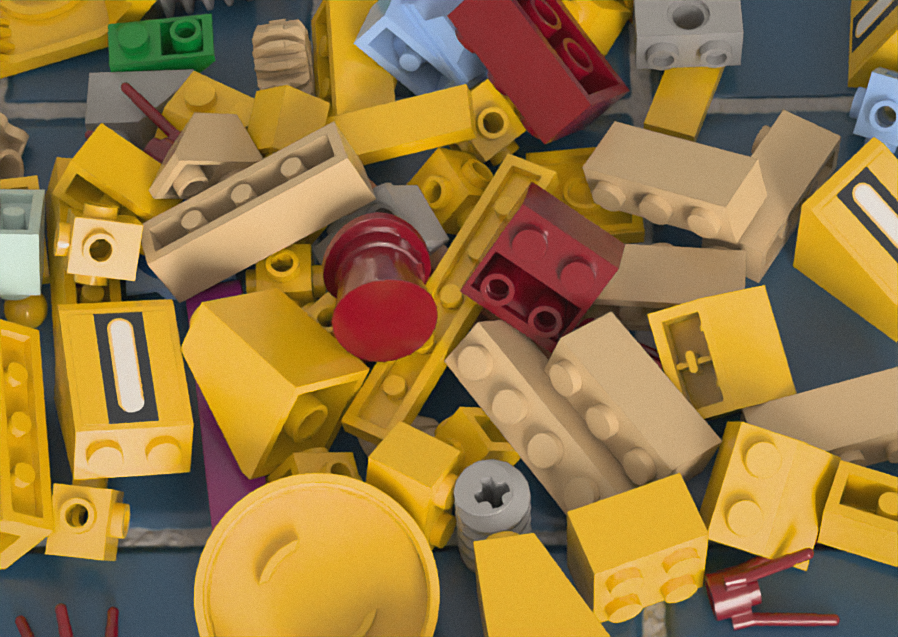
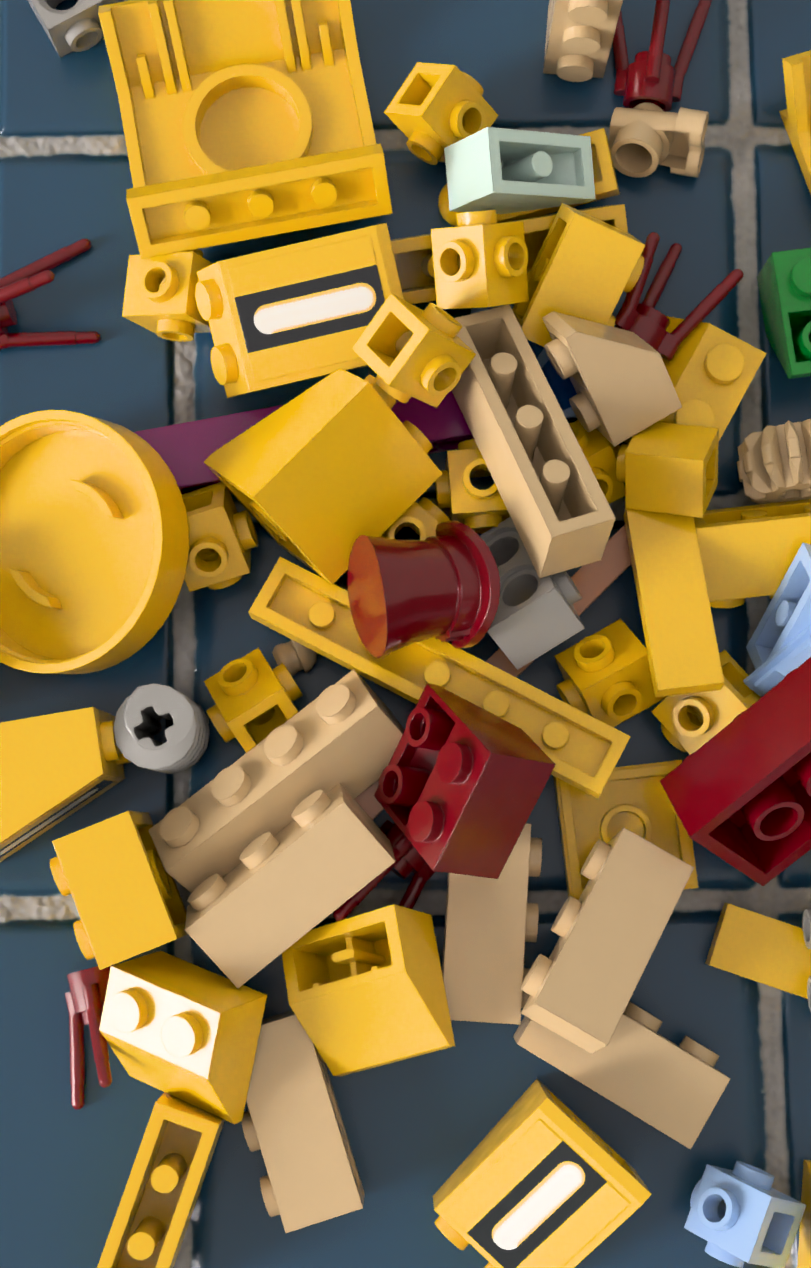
camera: 85 degrees right, 25 degrees up
light grey slope [85,69,194,151] -> none
yellow brick [366,420,461,551] -> none
none -> yellow brick [351,293,476,408]

